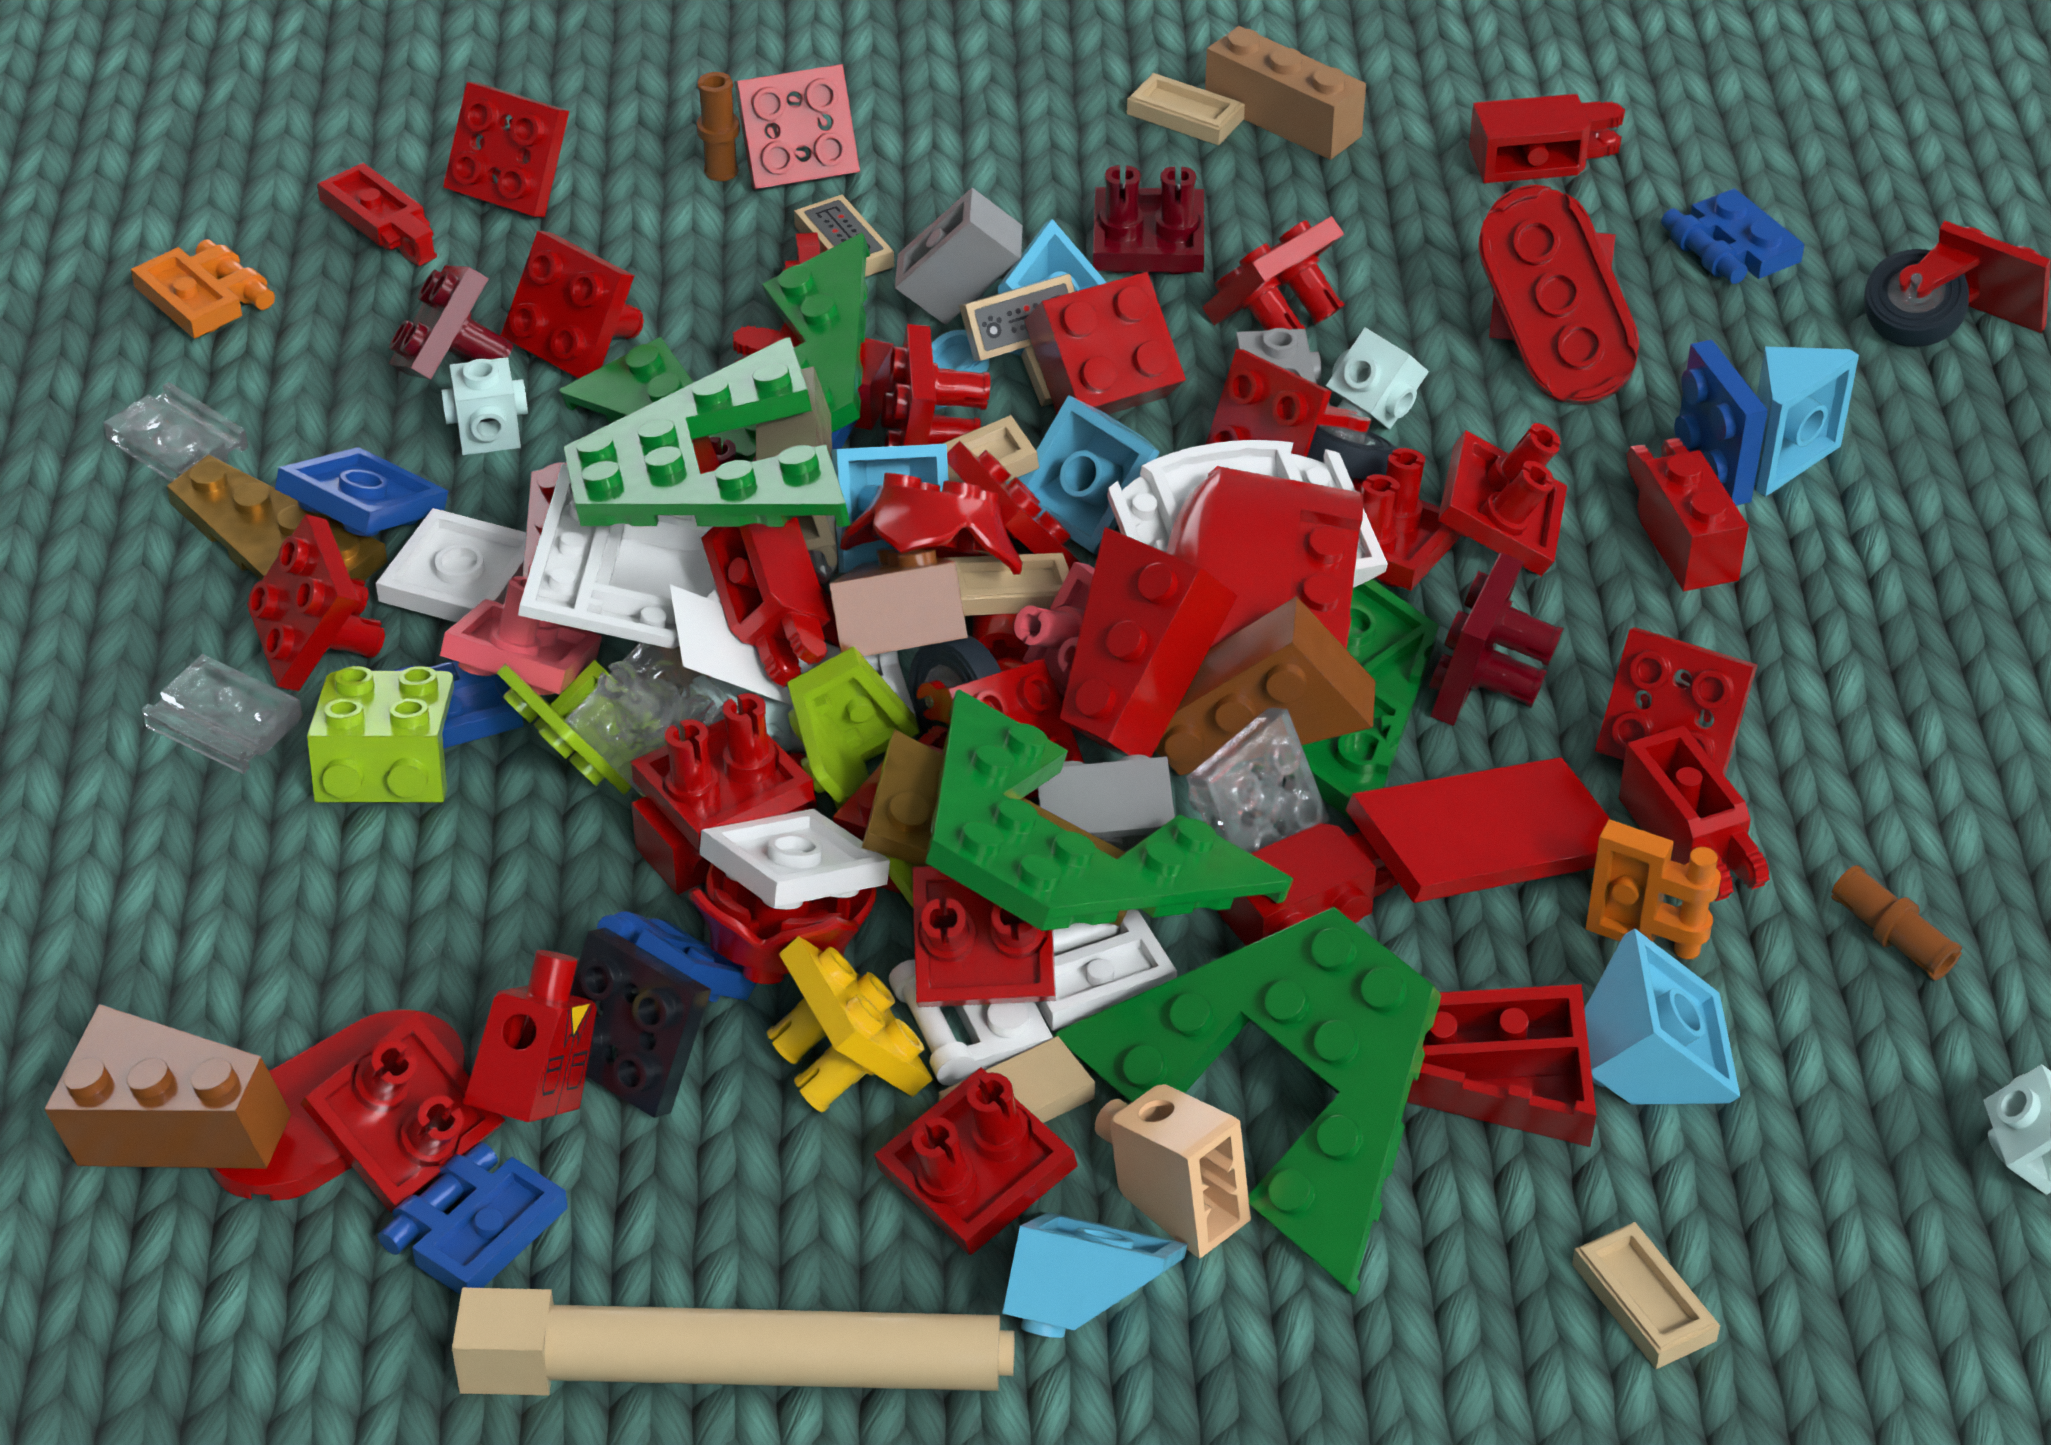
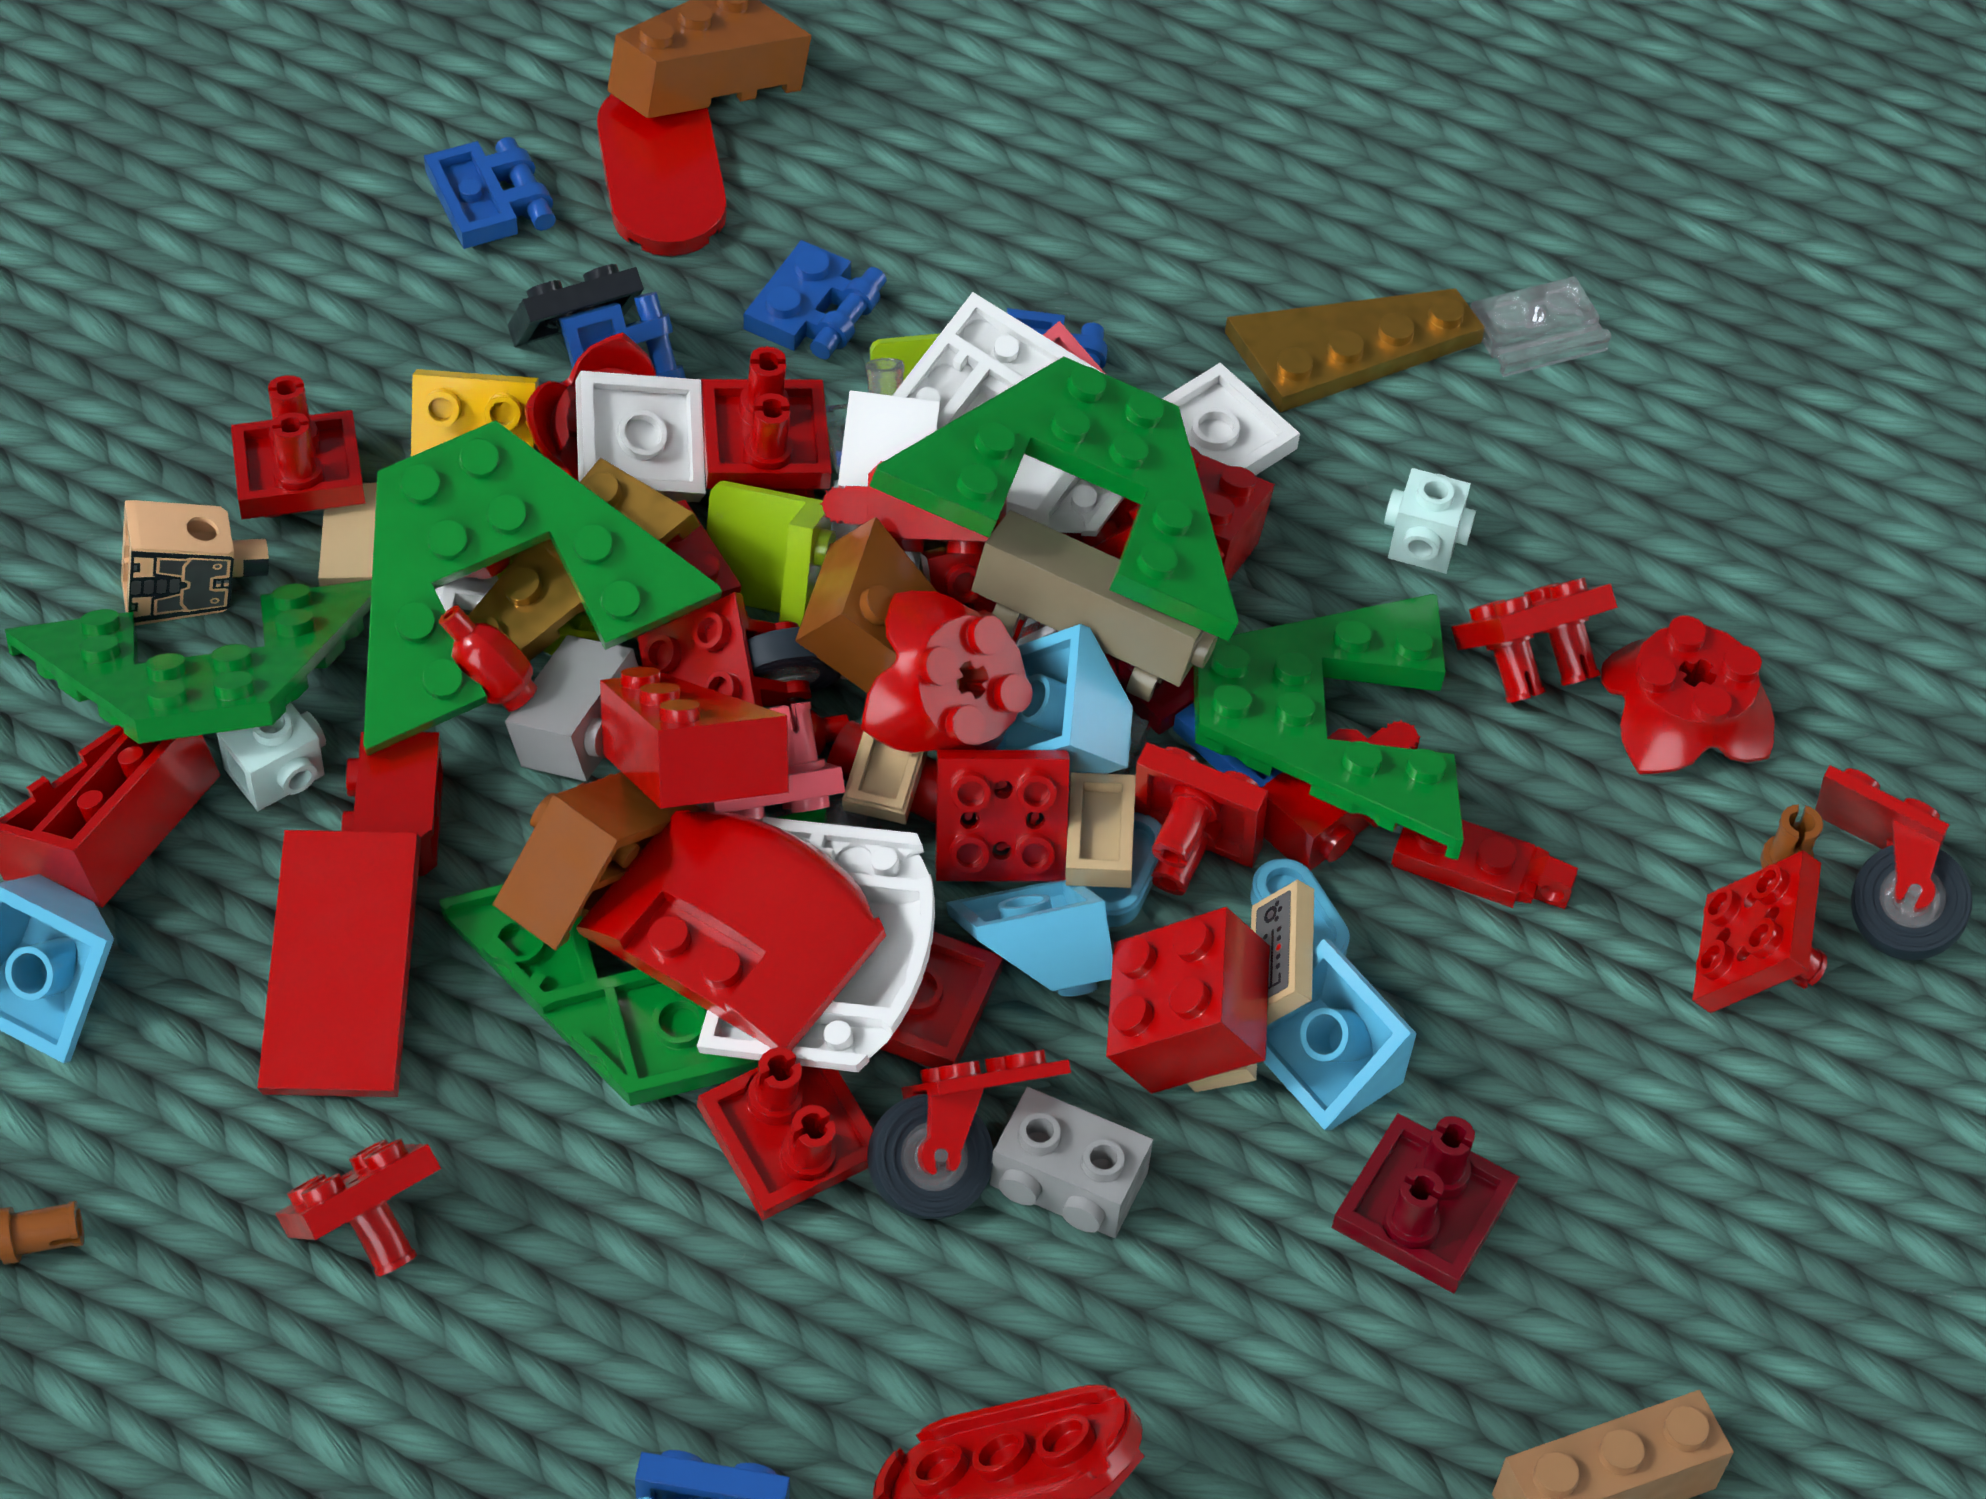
camera: 115 degrees right, 10 degrees up
orange plate [131,239,275,339] -> none
clear plate [142,654,303,774] -> none
red plate [247,514,385,691] -> none
blue plate [275,447,448,536] -> none
red plate [301,1012,505,1213] -> none
lime bracket [307,666,454,802] -> none
red hinge [317,163,437,266] -> none
dark red plate [388,265,513,380] -> none
red plate [443,82,570,217] -> none
tan brick [452,1287,1015,1396] -> none
red torso [463,950,597,1123] -> none
tile [794,195,894,277] -> none
light grey brick [895,188,1023,325] -> none
medium azure slope [1002,1212,1187,1338] -> none
tan tile [1127,73,1245,145] -> none
clear plate [1186,707,1330,853] -> none
red plate [1202,216,1345,331] -> none
light aqua brick [1326,327,1429,429] -> none
dark red plate [1429,552,1564,726] -> none
red plate [1438,423,1567,577] -> none
orange plate [1585,819,1721,960] -> none
red hinge [1618,725,1770,902] -> none
red hinge [1626,438,1749,592] -> none
none -> red plant [439,605,537,712]
none -> blue plate [743,240,887,360]
none -> red brick [1600,615,1775,775]
none -> plate [1815,765,1972,960]

